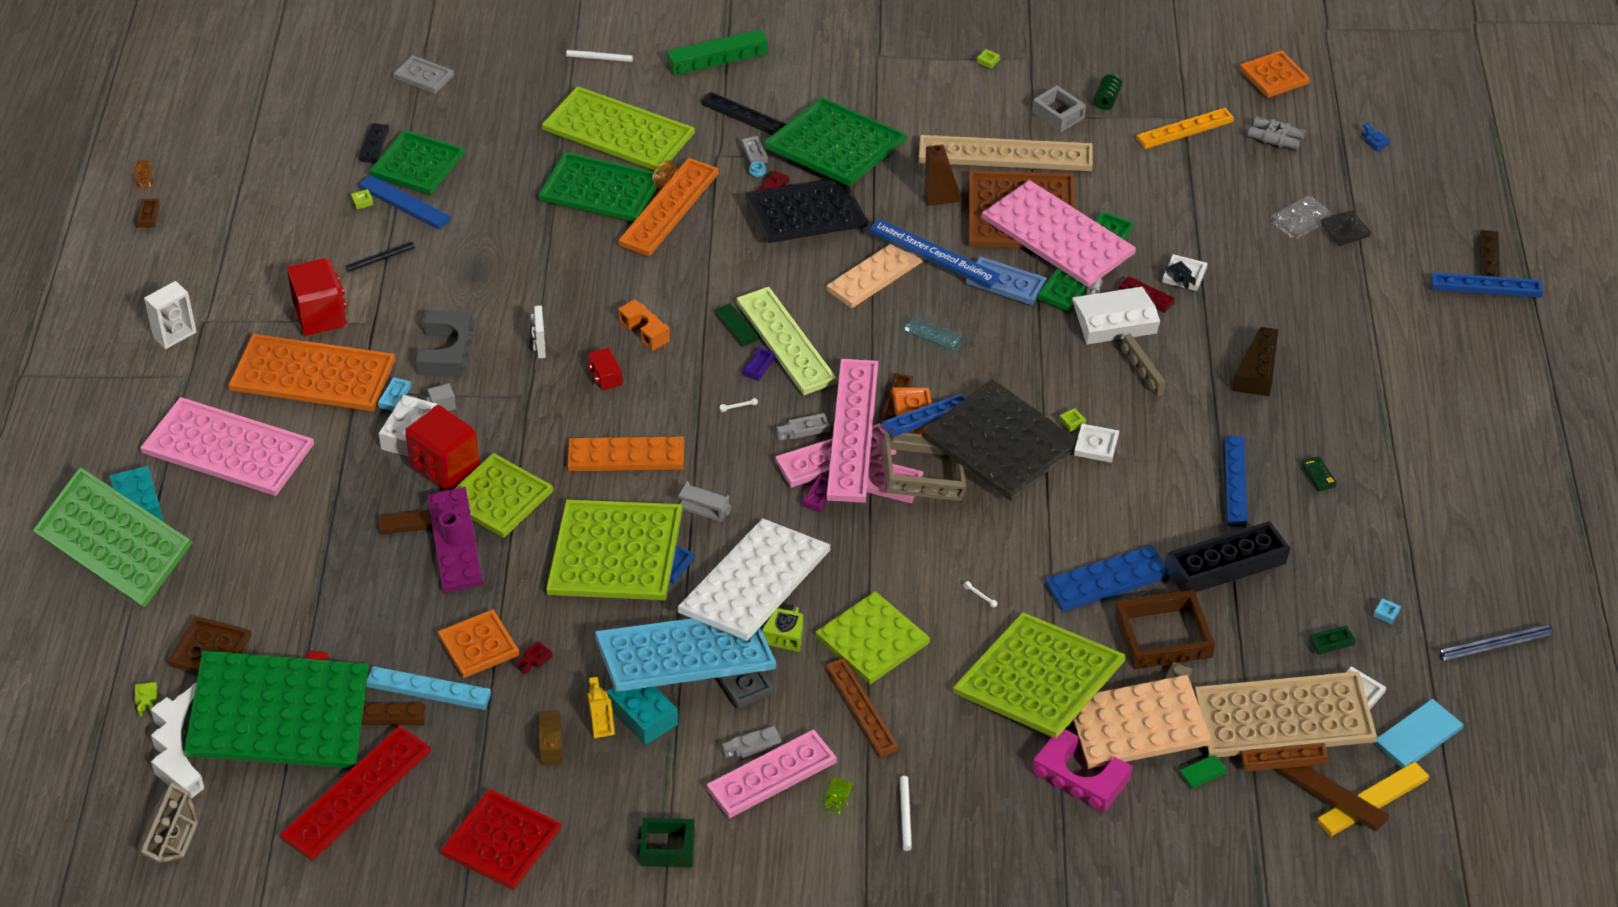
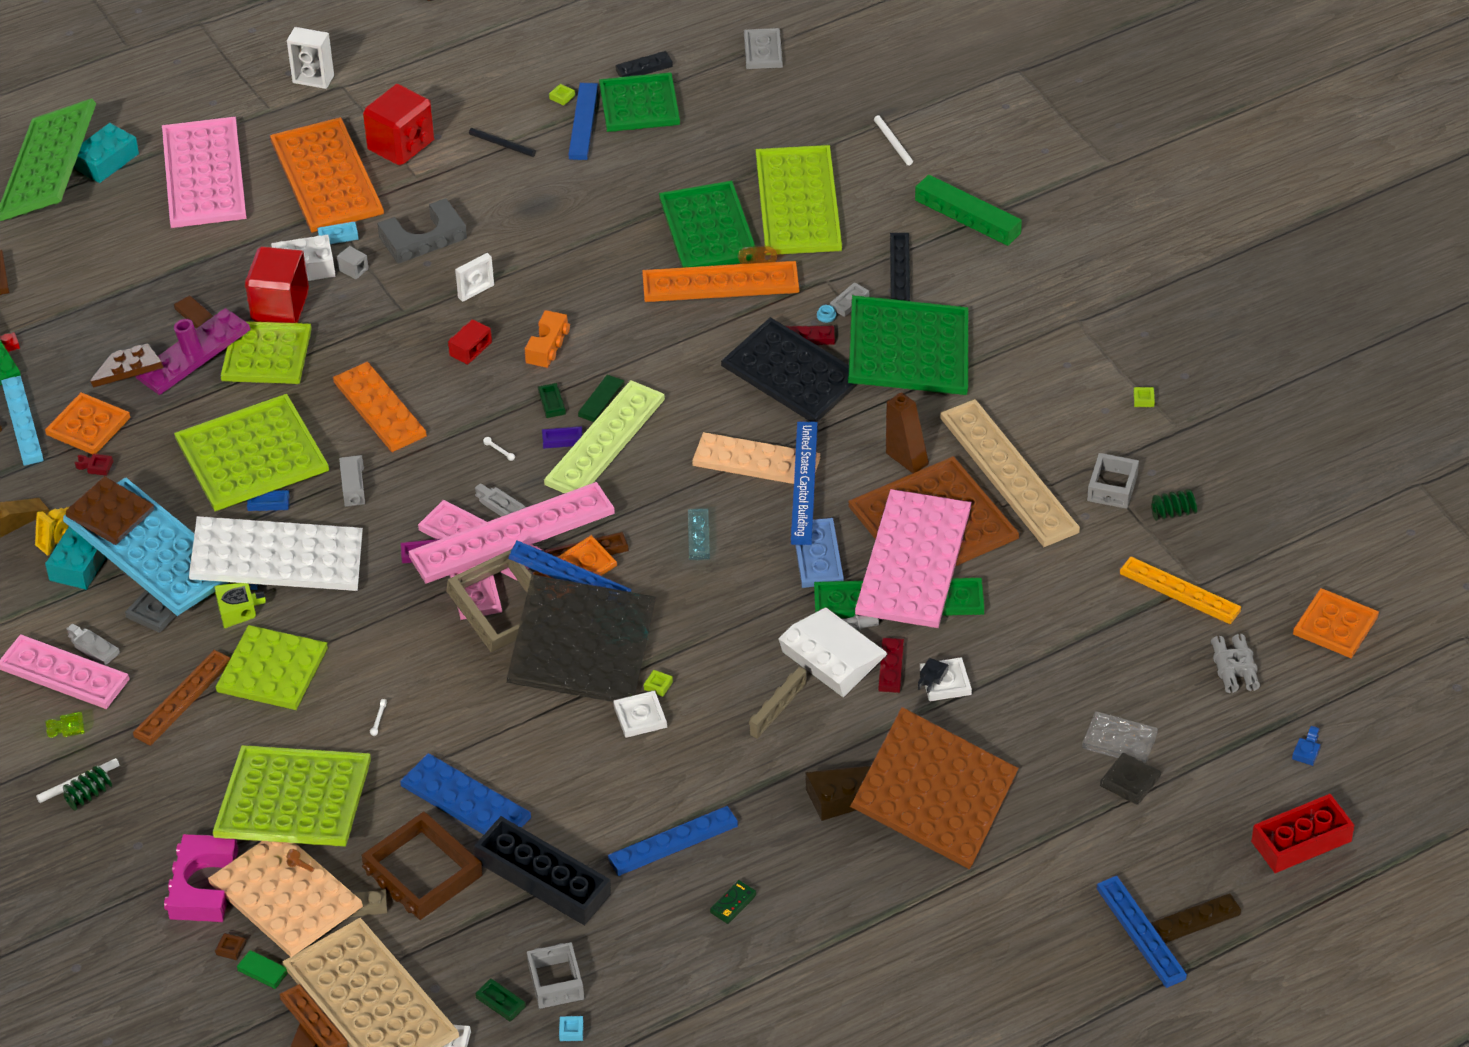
camera: 60 degrees right, 0 degrees up
none -> dark green piece [63,765,112,811]
none -> reddish brown plate [66,476,154,545]
none -> wing [90,344,164,388]
none -> reddish brown tile [215,933,246,960]
none -> dark orange hand [286,849,315,872]
none -> light grey window [527,942,584,1009]
none -> dark green tile [538,383,566,418]
none -> dark orange plate [850,707,1019,869]
none -> red brick [1251,794,1354,873]

